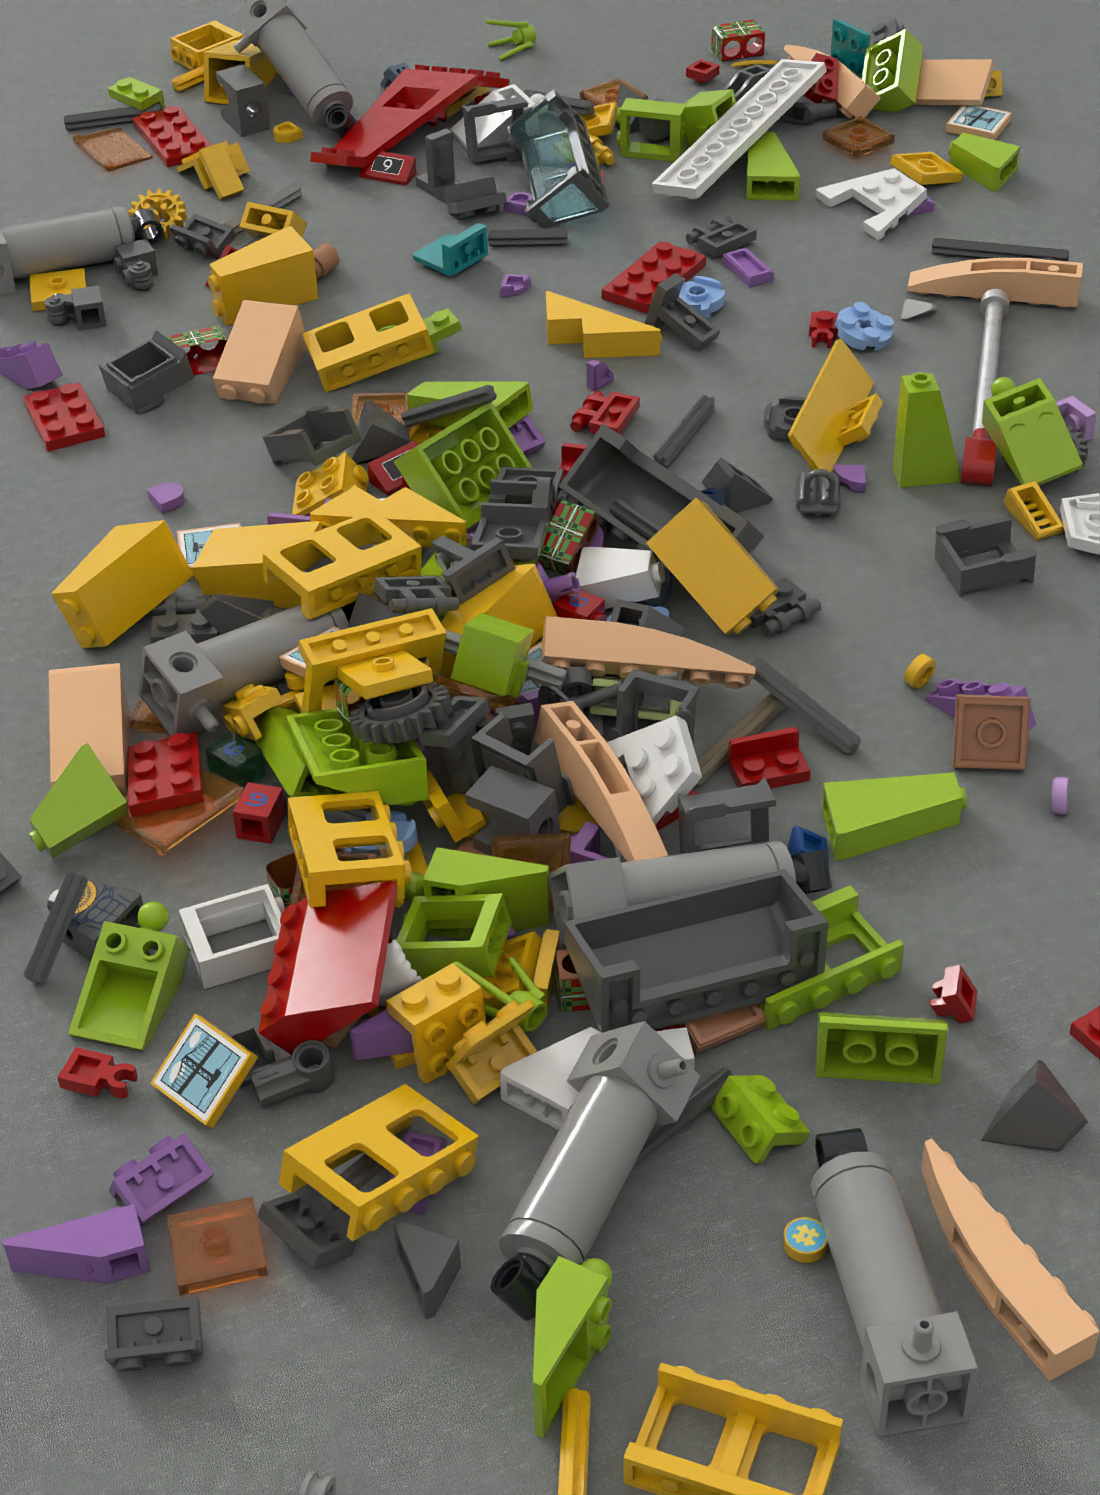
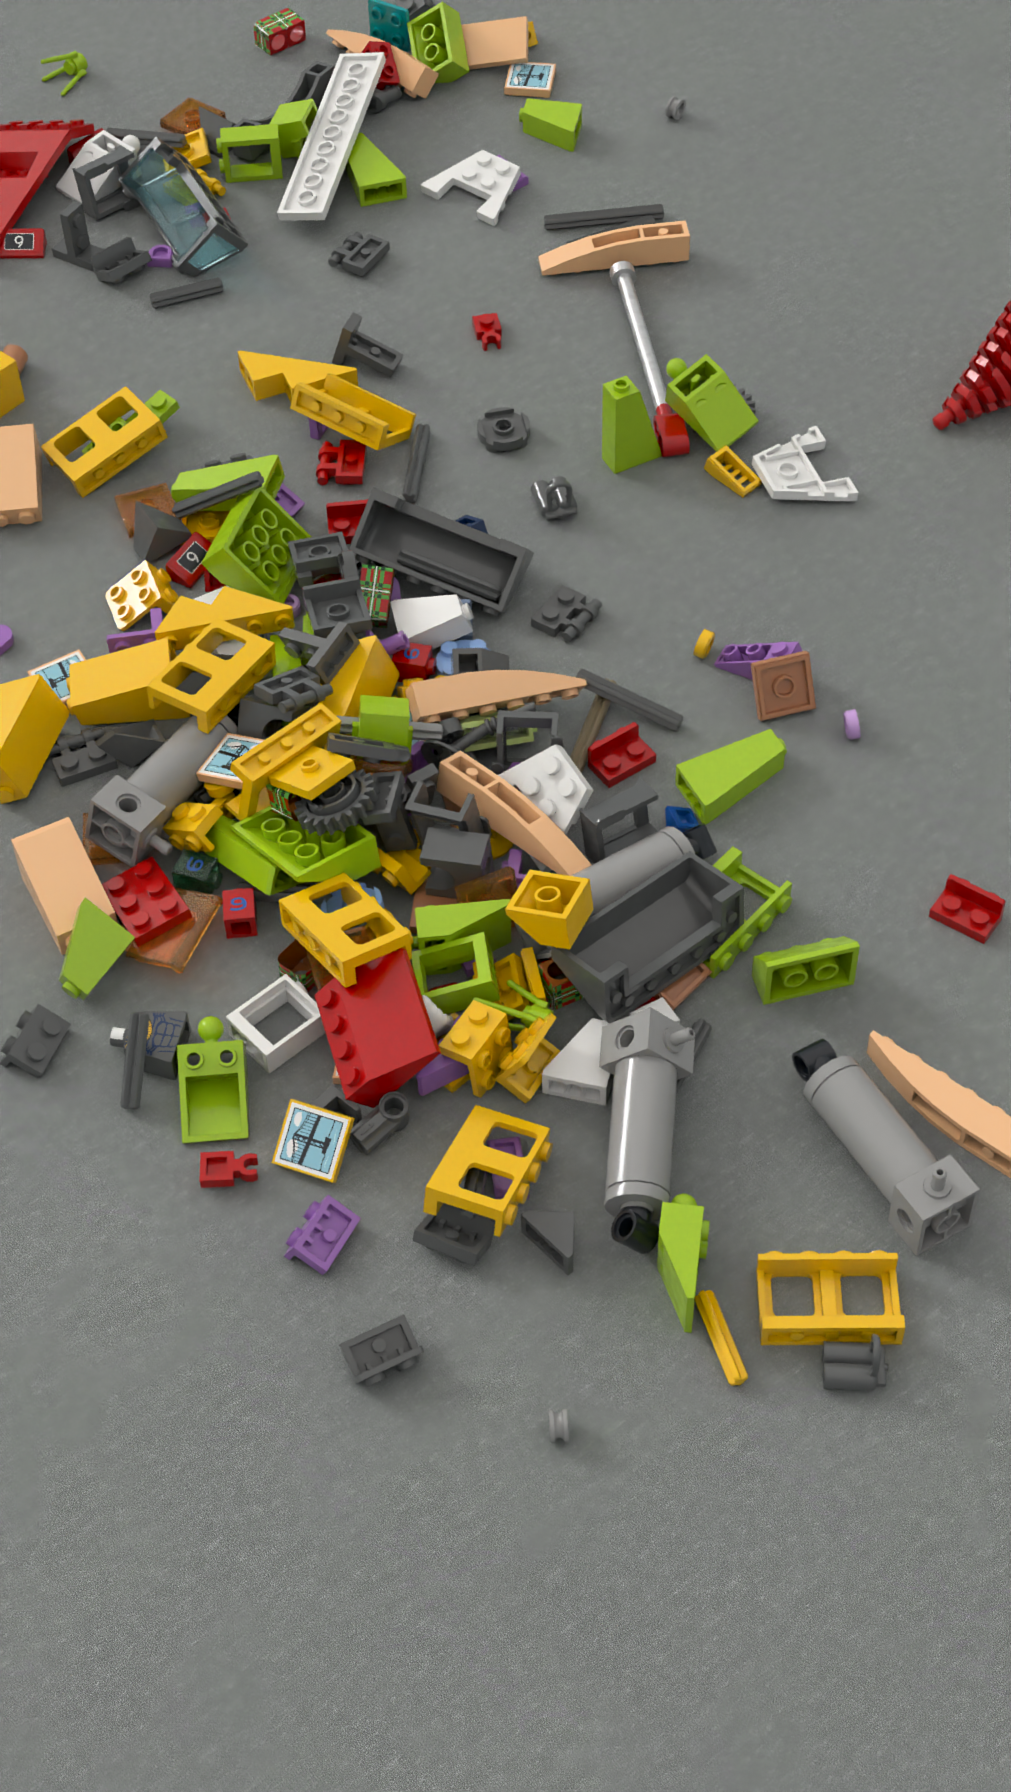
camera: 20 degrees left, 10 degrees up
medium lavender slope [2,1204,151,1284] -> none
clear orange plate [166,1196,268,1295] -> none
dark grey piece [262,405,361,466] -> none
teal bracket [413,223,488,277] -> none
medium lavender tile [500,274,531,297] -> none
red plate [601,241,706,314] -> none
yellow slope [646,498,780,635] -> none
light blue plate [679,276,725,319] -> none
red plate [686,59,720,83] -> none
dark grey slope [702,457,773,513] -> none
lime bracket [711,1075,811,1163] -> none
medium lavender tile [722,248,774,288] -> none
yellow piece [731,60,779,69] -> none
tile [783,1217,828,1263] -> none
yellow bracket [788,339,883,472] -> none
clear orange plate [823,116,895,158] -> none
medium lavender tile [833,464,866,492] -> none
light blue plate [835,302,894,351] -> none
yellow tile [890,152,963,185] -> none
white slope [901,299,938,319] -> none
red tile [929,965,978,1024] -> none
dark grey piece [935,516,1037,597] -> none
dark grey slope [981,1060,1088,1151] -> none
lavender bracket [1056,396,1097,440] -> none
none -> yellow window [290,373,416,451]
none -> dark grey hinge [326,732,410,763]
none -> yellow slope [505,870,594,949]

